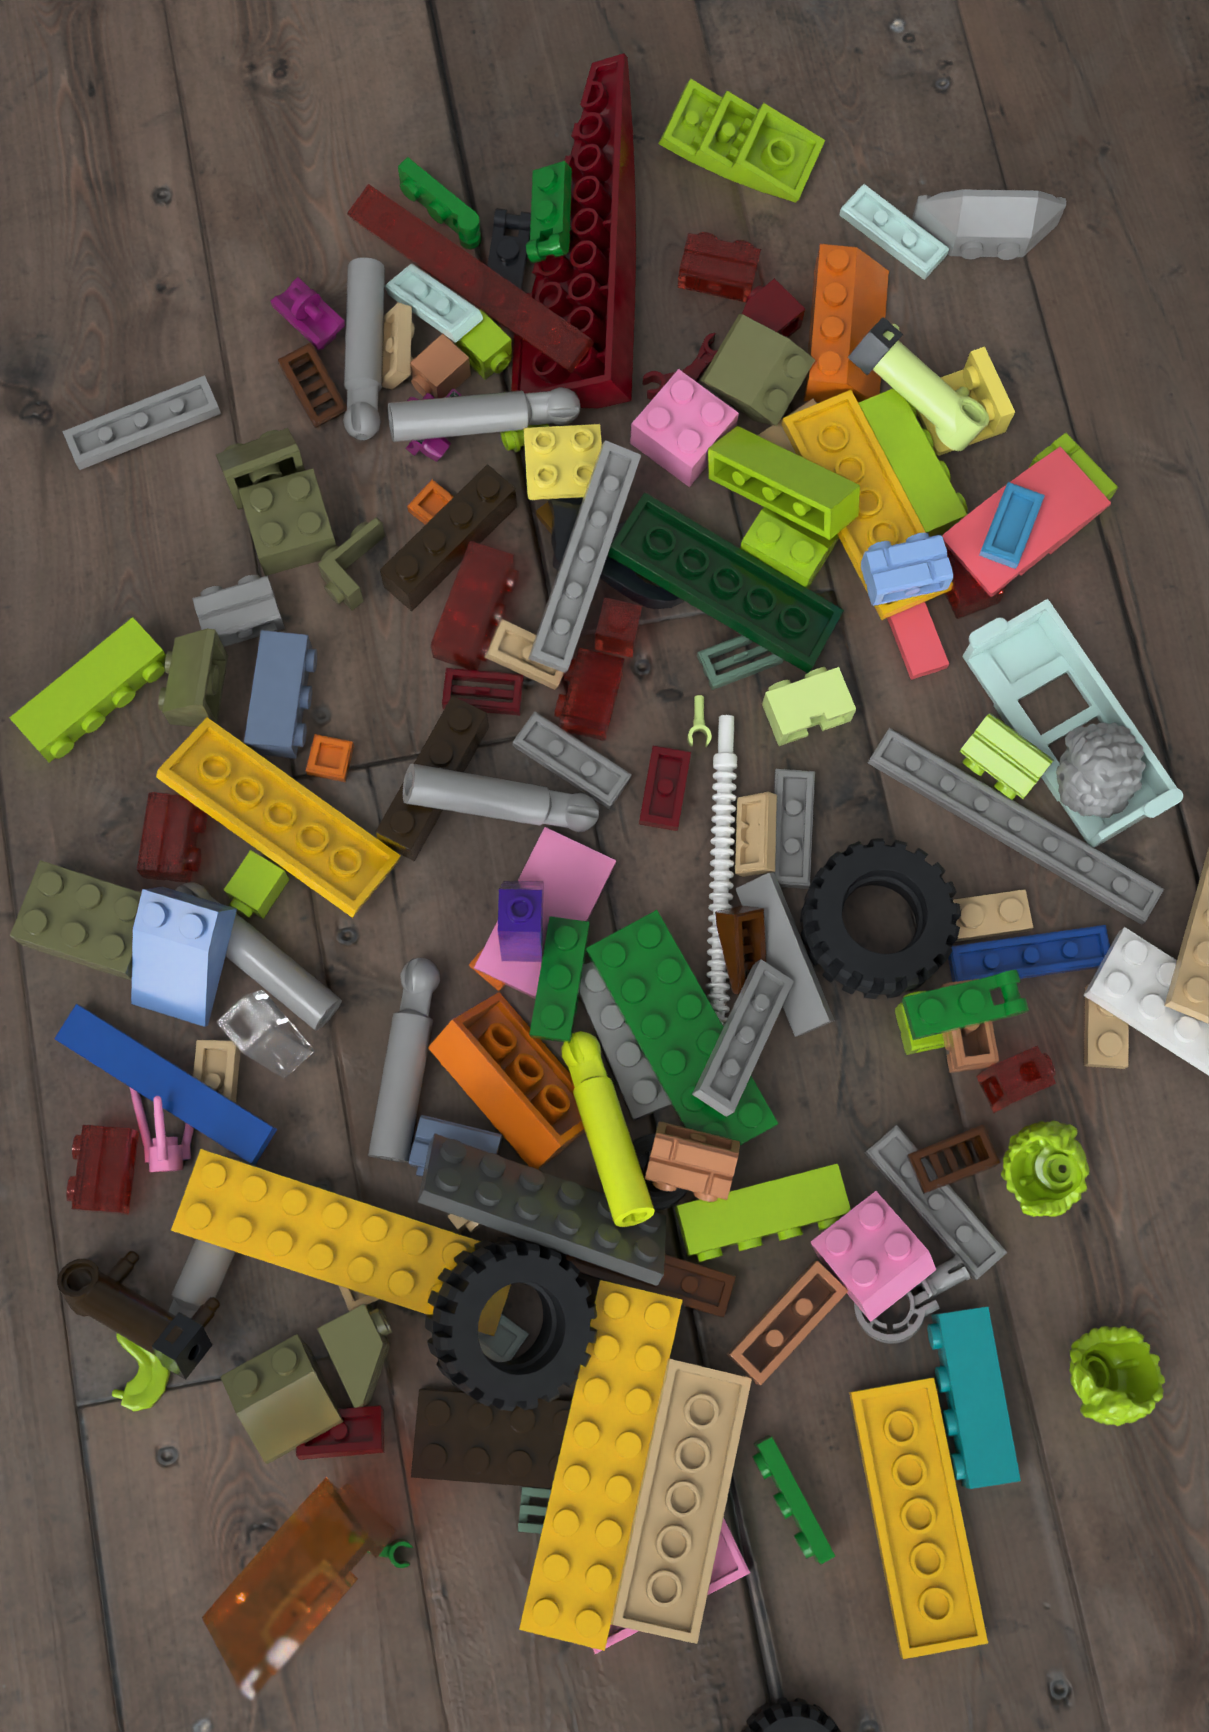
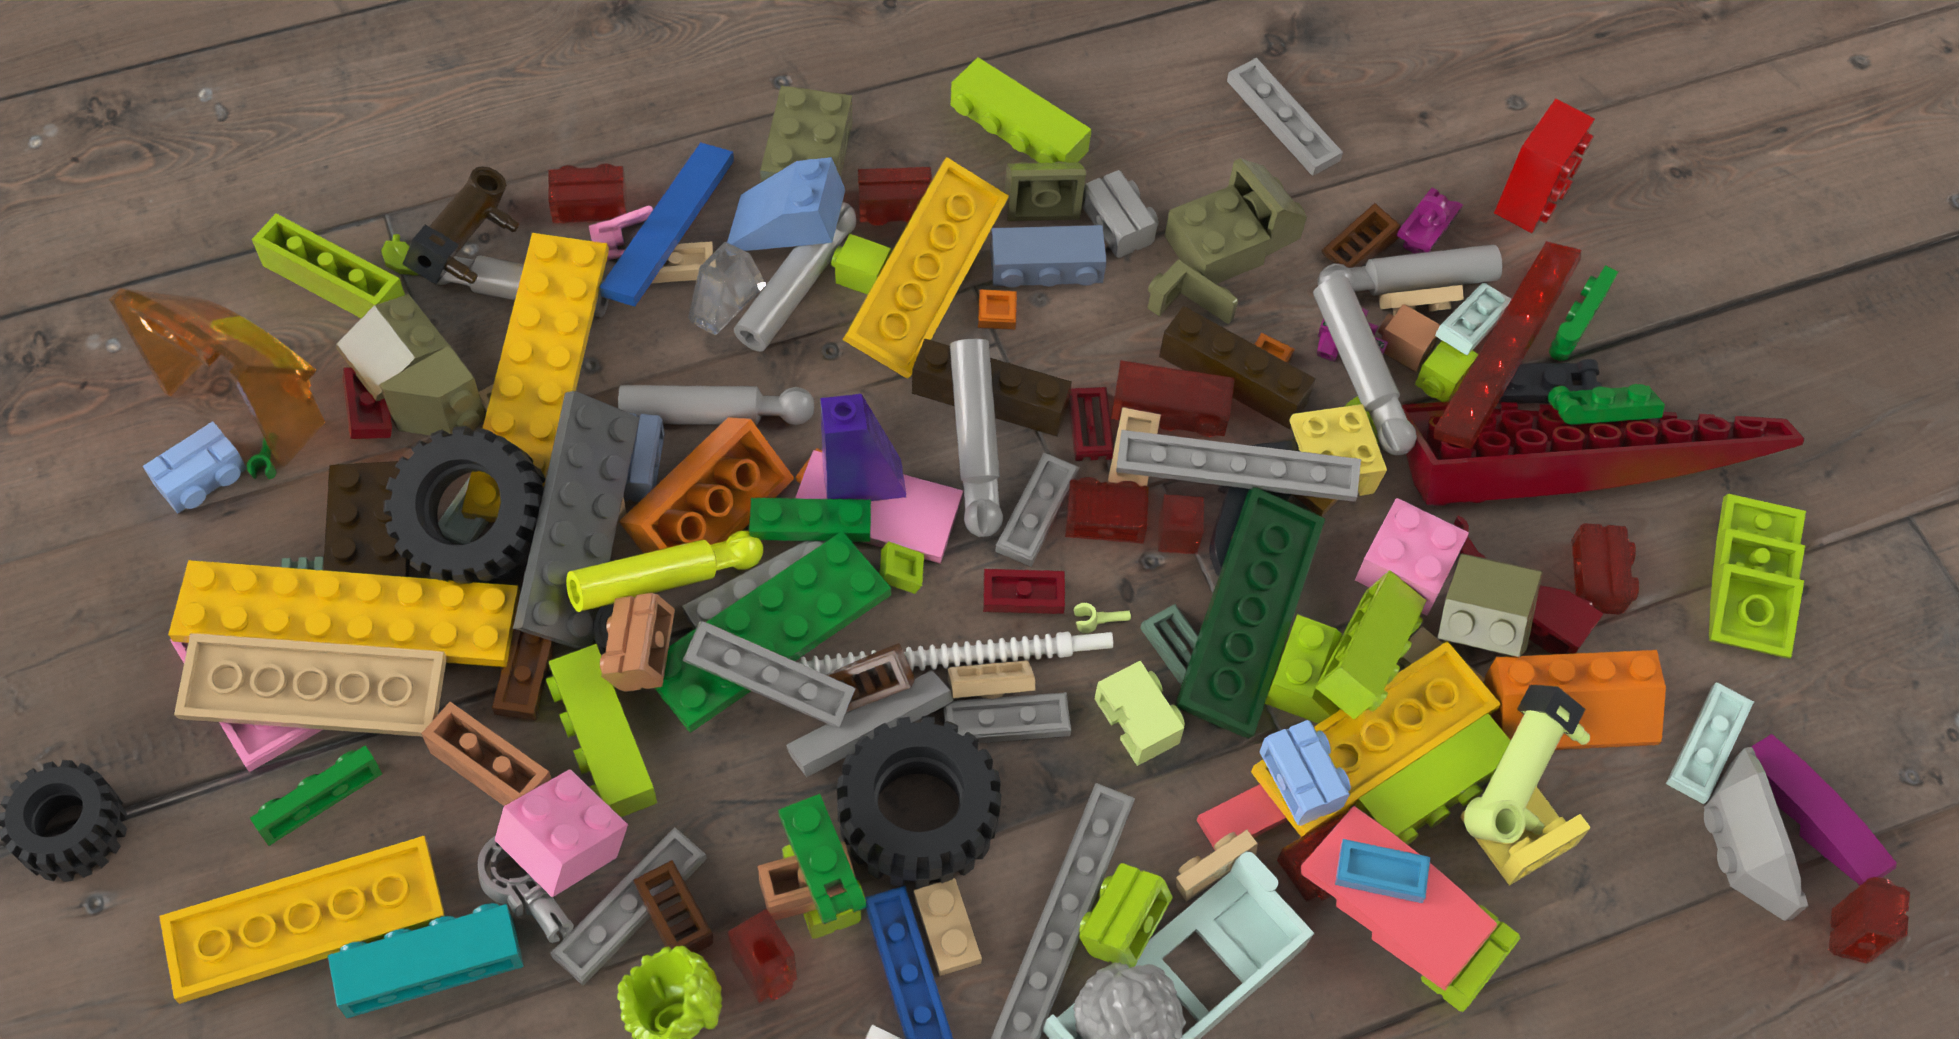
camera: 80 degrees right, 15 degrees down
none -> light blue brick [143,421,247,514]
none -> lime brick [252,213,405,318]
none -> lime plate [879,541,924,594]
none -> tan plate [1176,830,1257,902]
none -> red brick [1494,98,1595,234]
none -> magenta slope [1751,734,1897,889]
none -> clear red brick [1829,877,1910,964]

